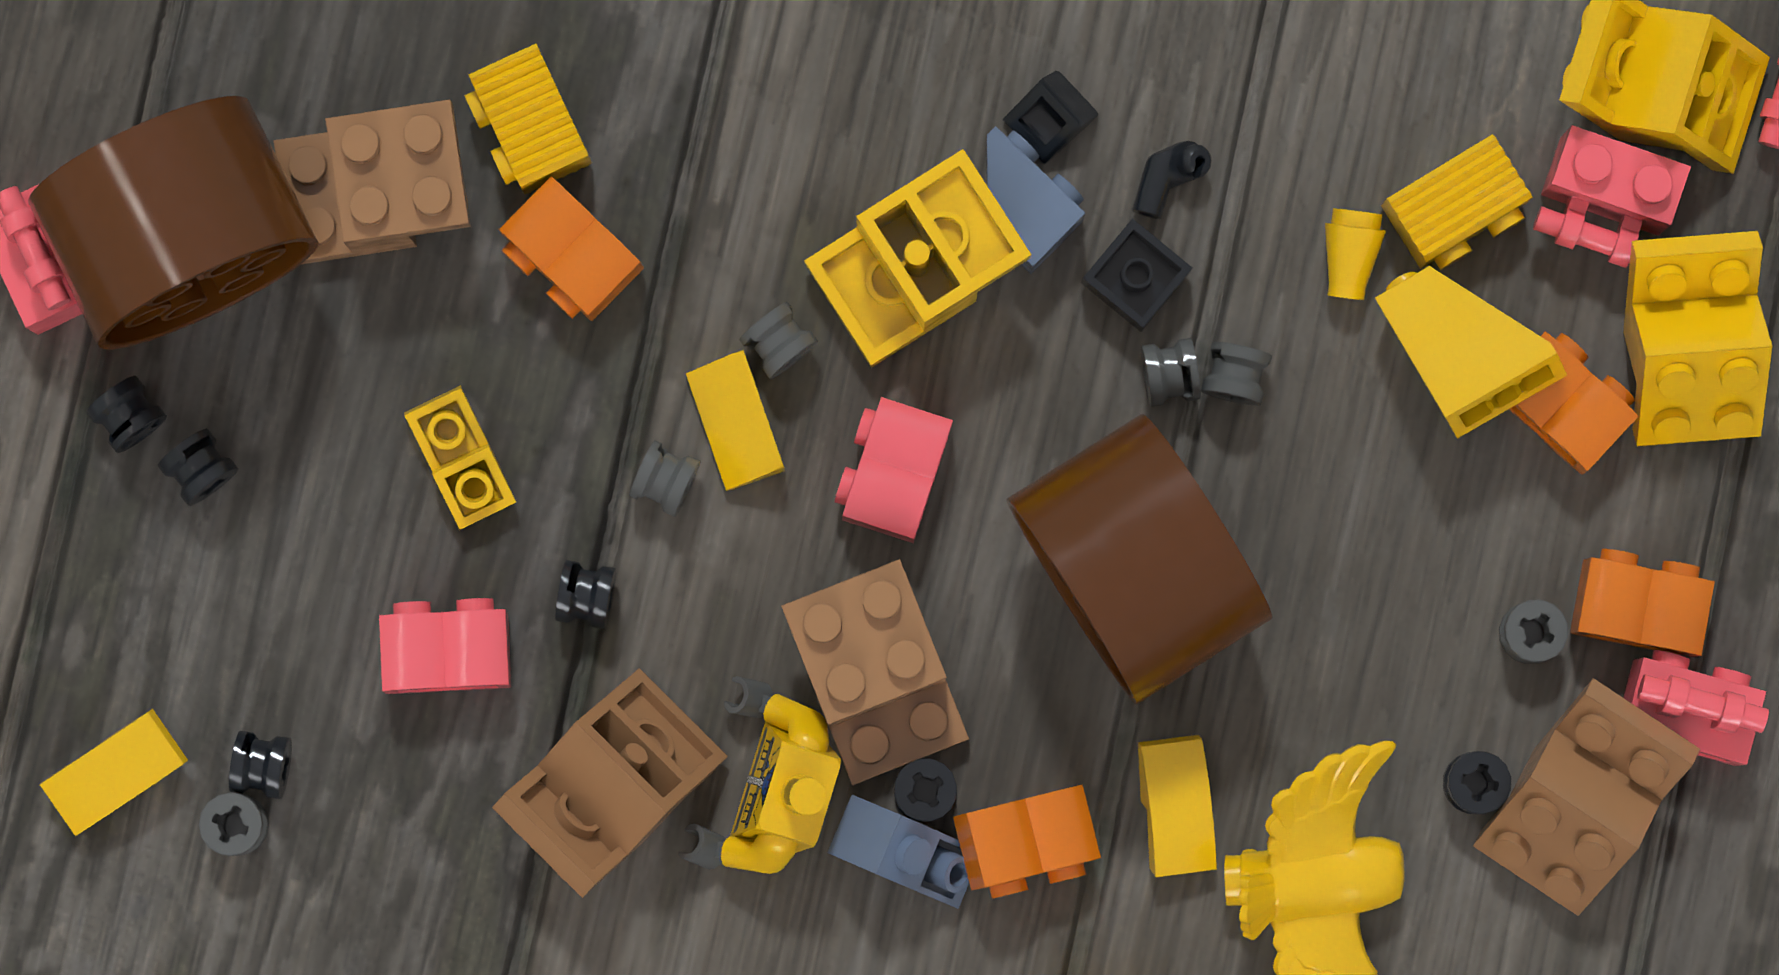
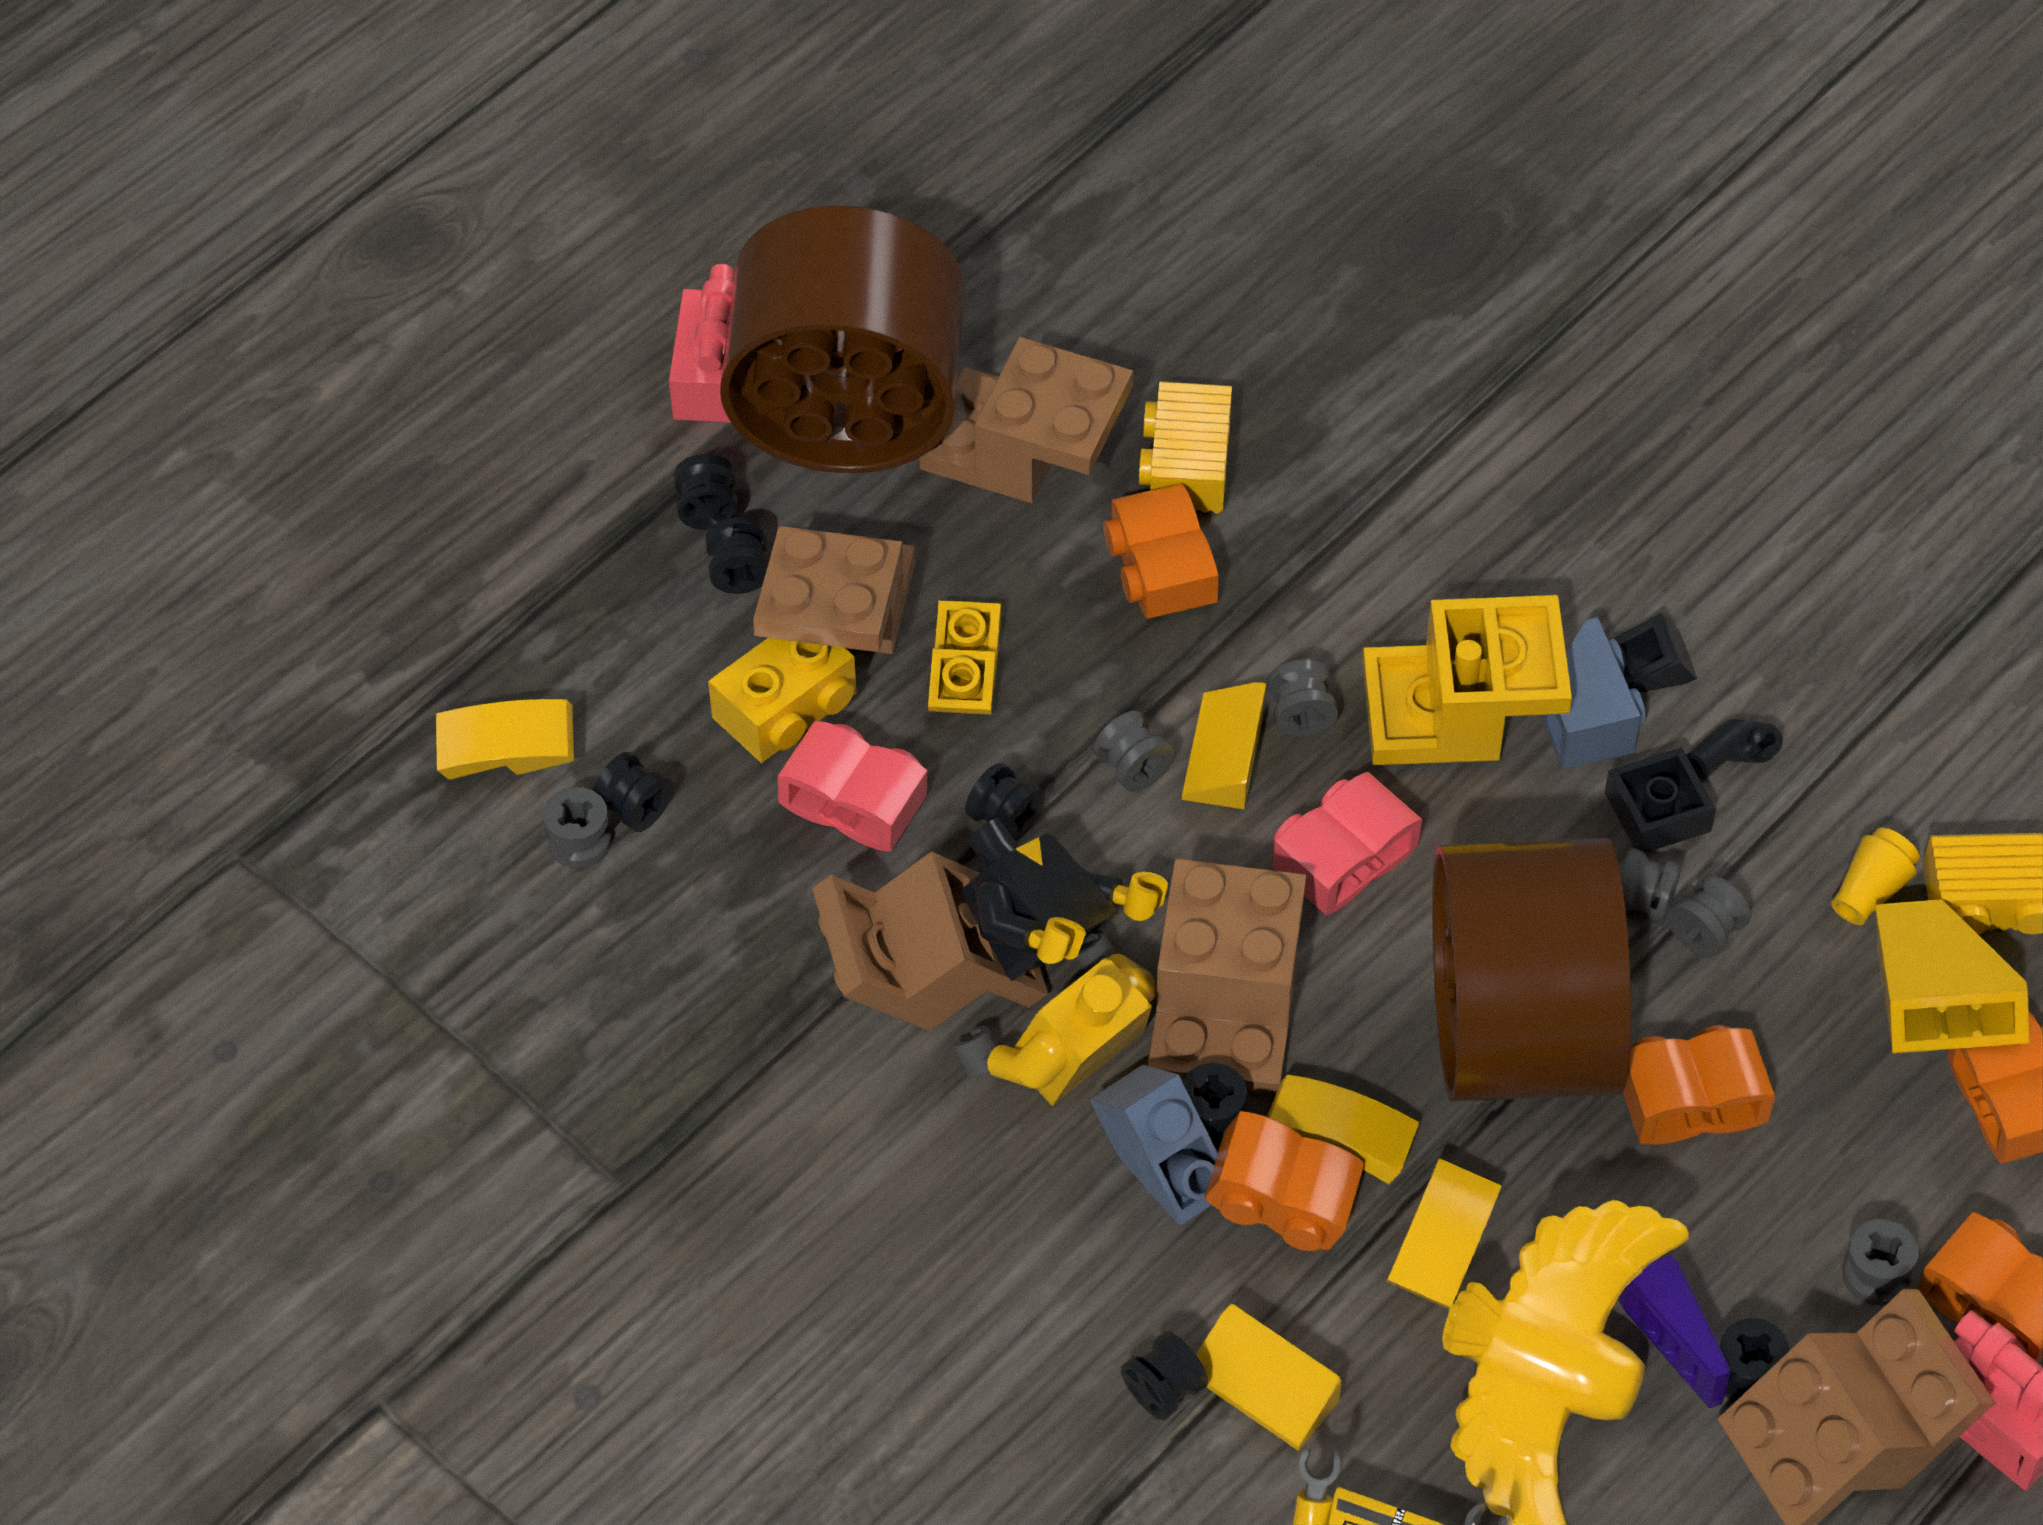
camera: 30 degrees right, 30 degrees down
none -> yellow brick [708,638,857,764]
none -> medium nougat bracket [753,526,915,654]
none -> black torso [963,817,1168,981]
none -> yellow slope [1267,1074,1420,1185]
none -> dark purple slope [1618,1255,1731,1409]
none -> orange brick [1623,1025,1775,1145]

